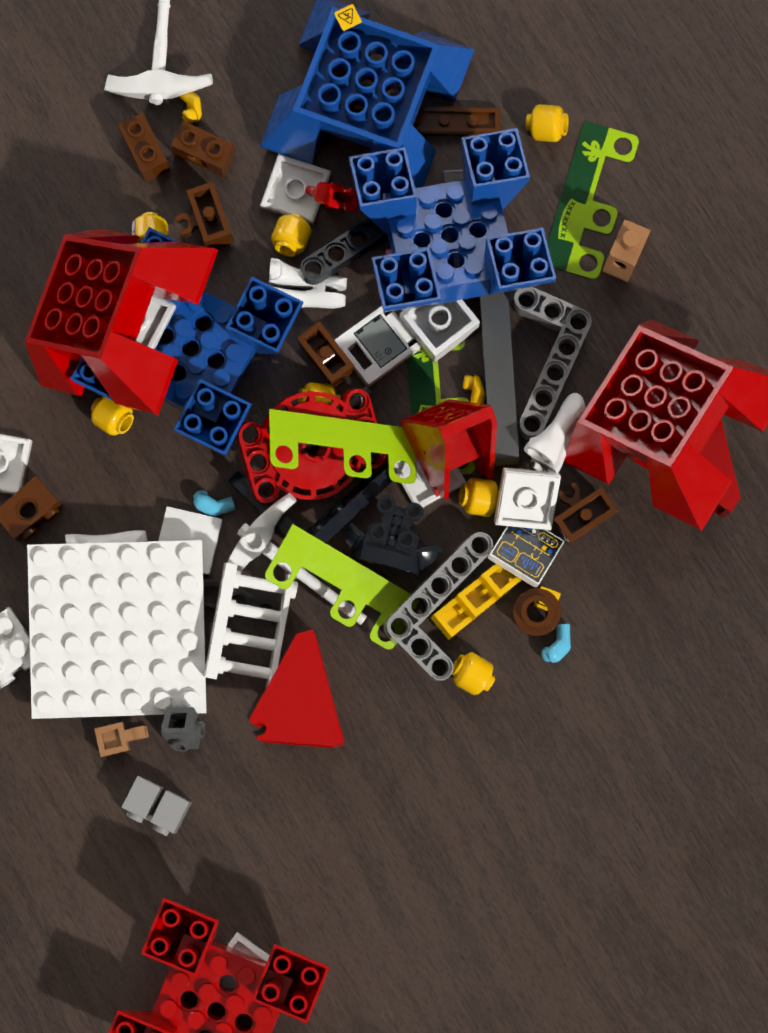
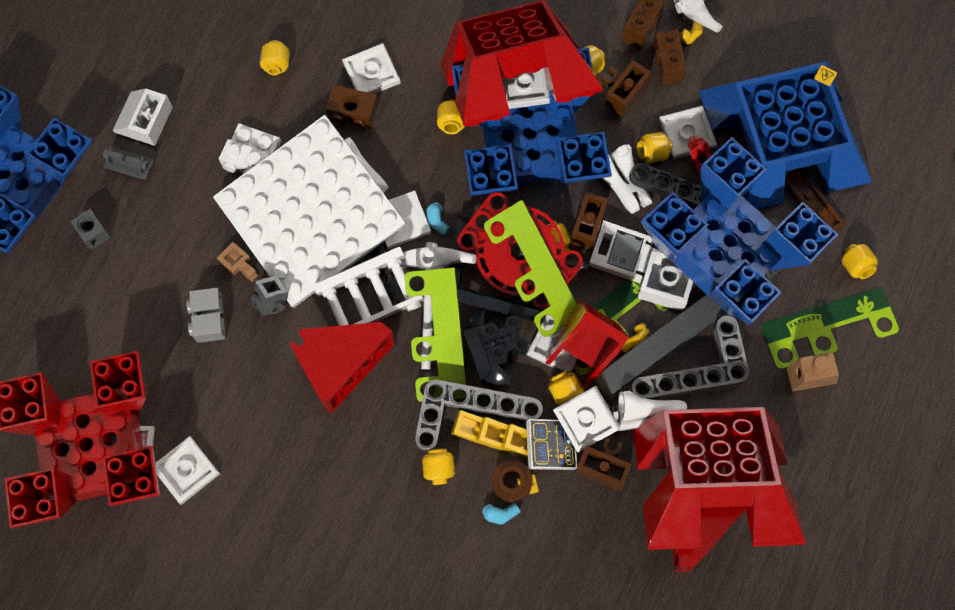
camera: 55 degrees right, 10 degrees down
none -> white tile [155,436,220,505]

